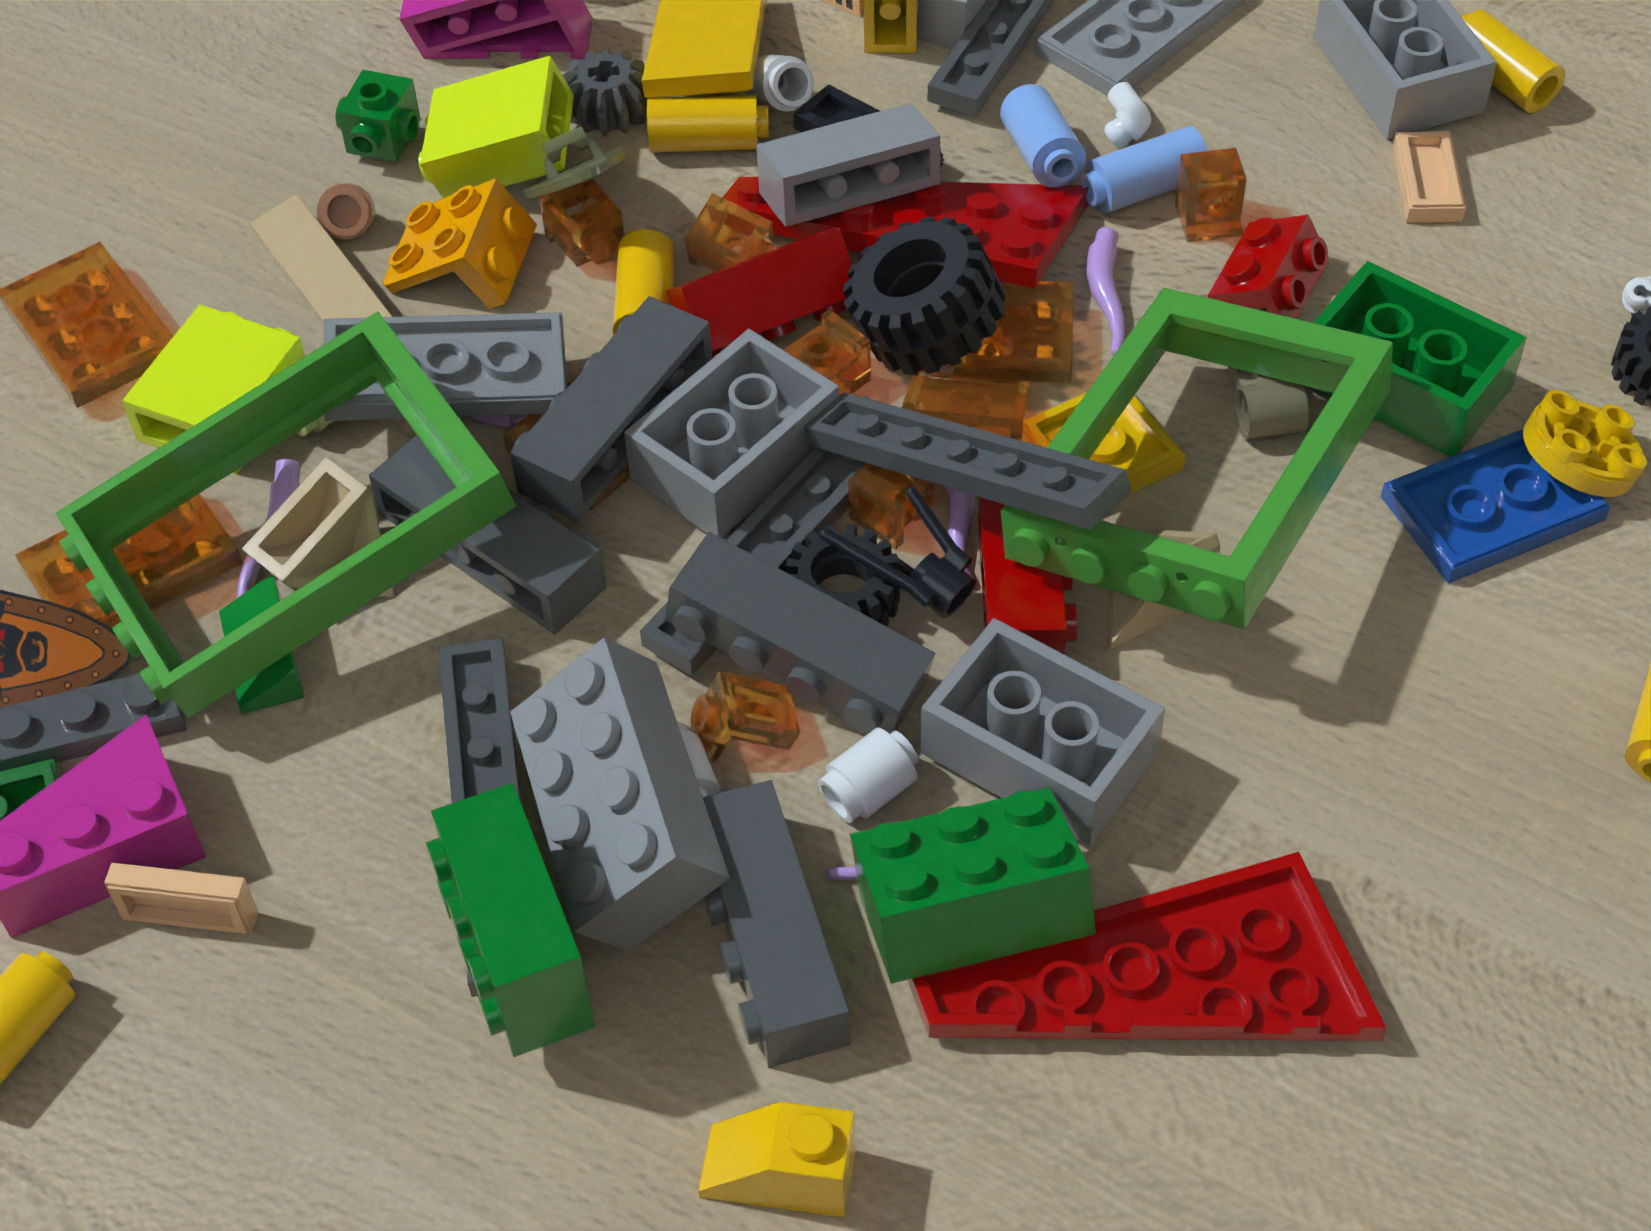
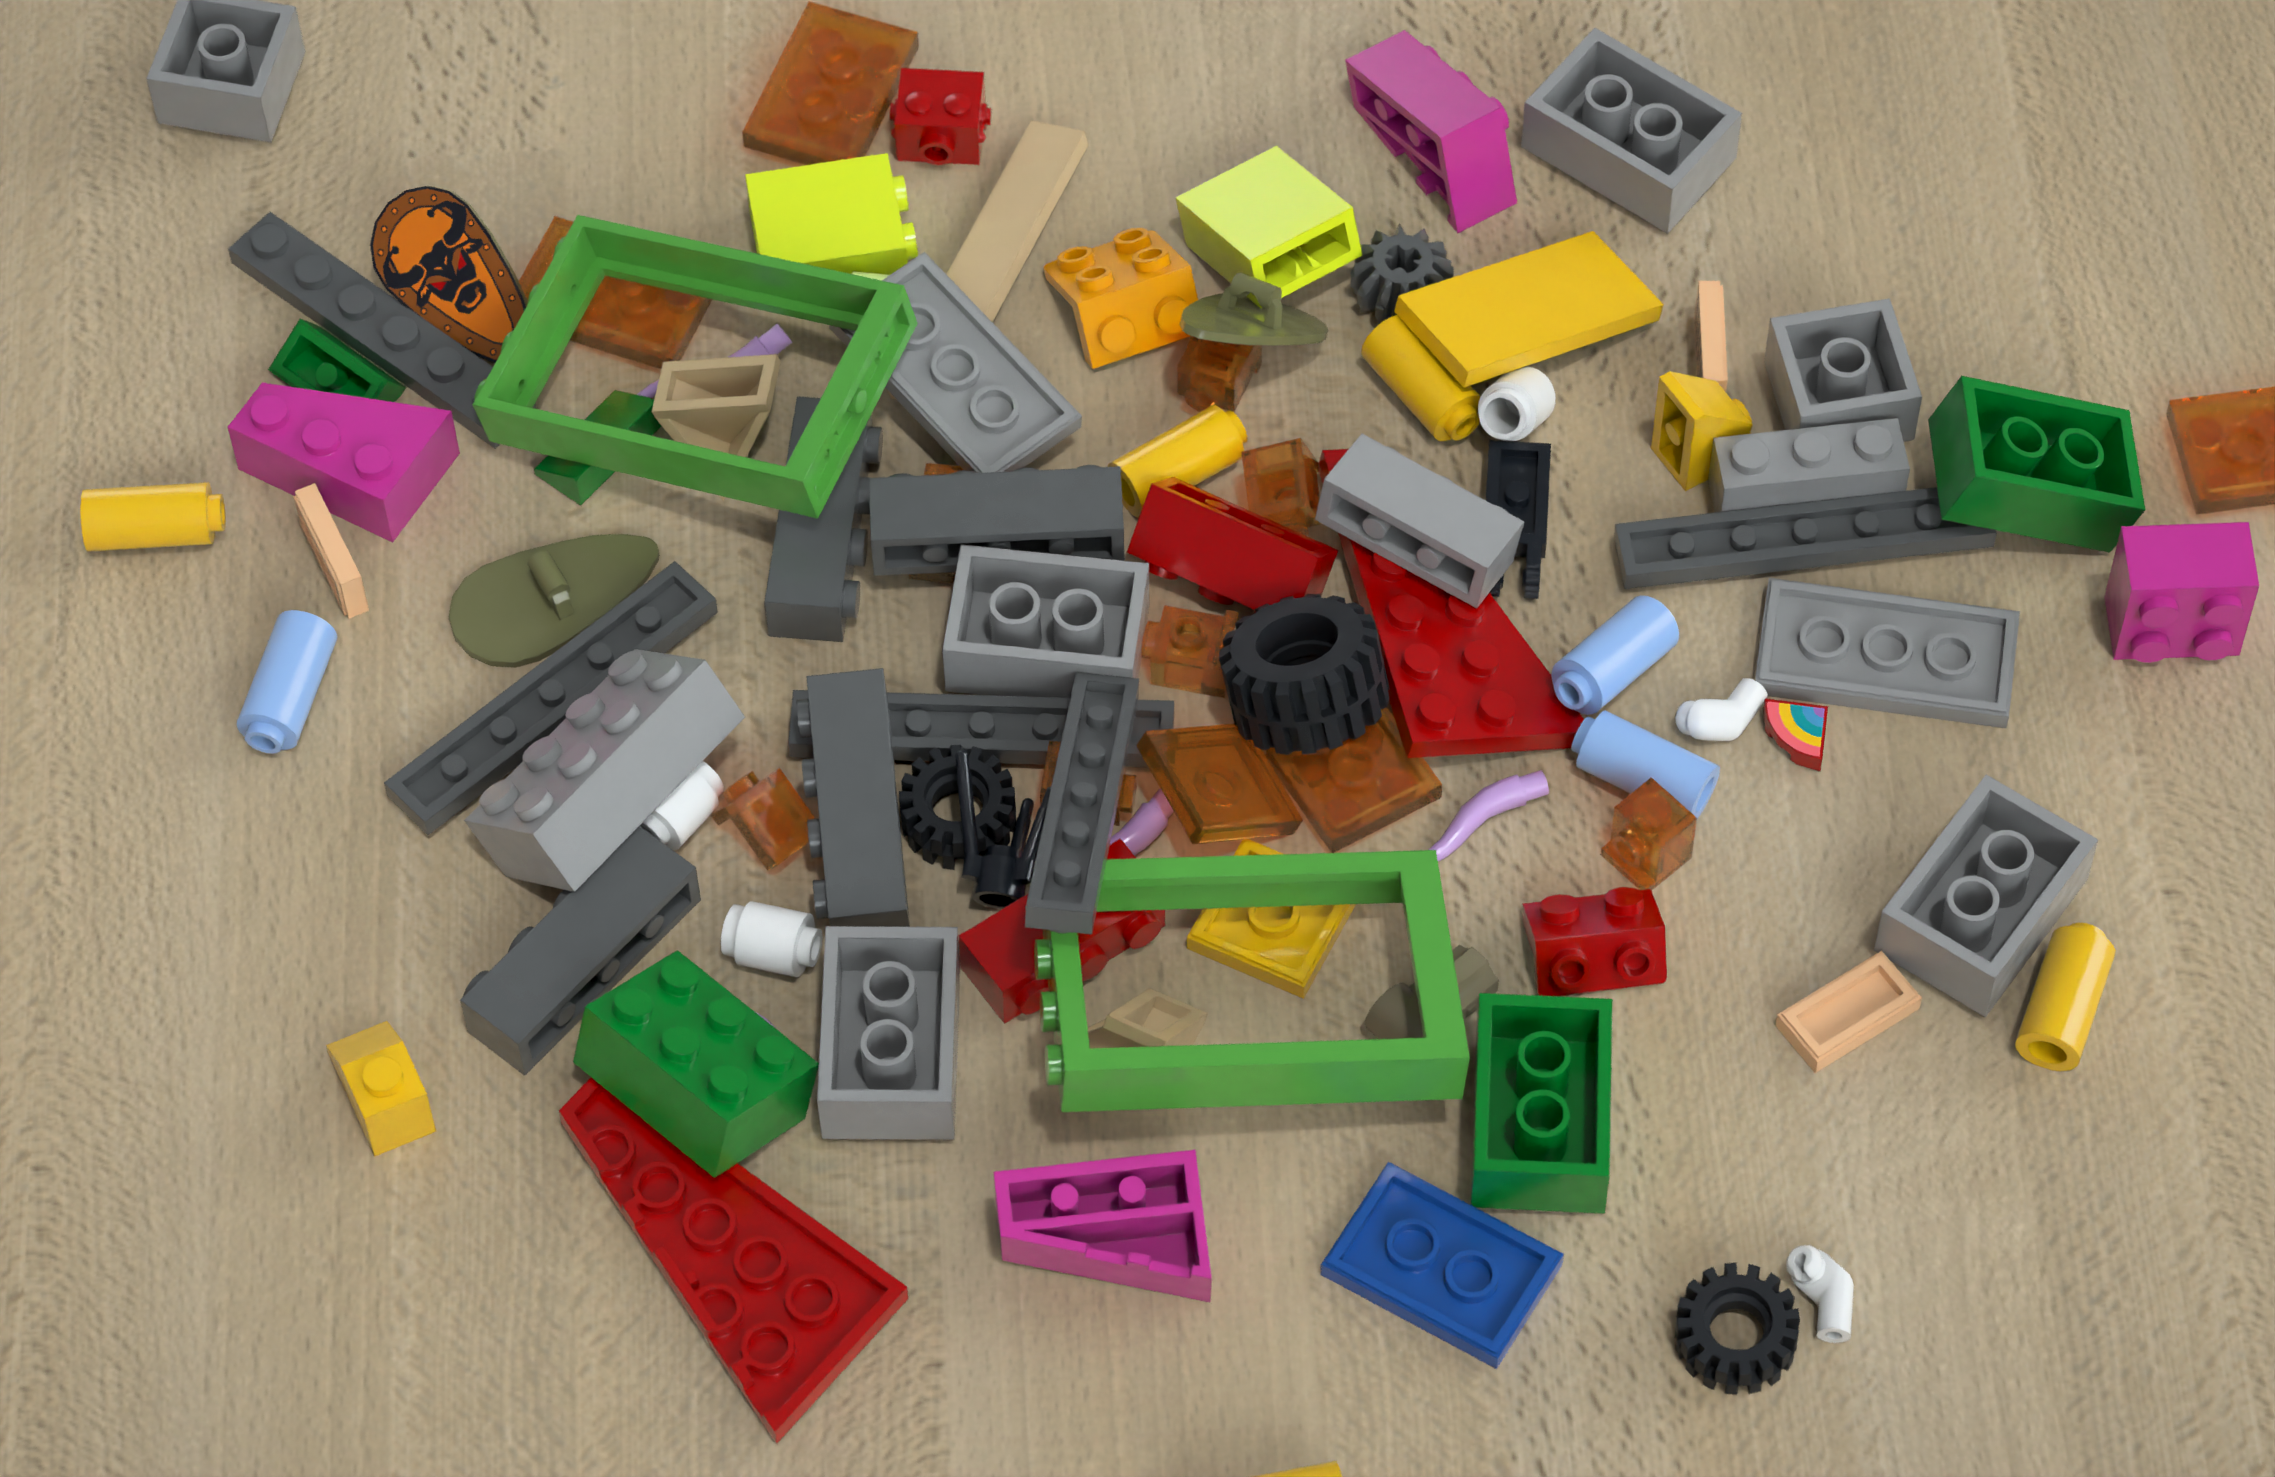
camera: 55 degrees right, 5 degrees up
nougat tile [317,183,376,240] -> none
green brick [335,69,421,163] -> none
green brick [426,783,596,1057] -> none
yellow tile [1523,389,1647,497] -> none
none -> light blue brick [236,610,337,754]
none -> olive shield [448,534,659,668]
none -> red head [890,68,992,165]
none -> dark pink wedge [993,1150,1212,1303]
none -> tile [1763,698,1828,771]

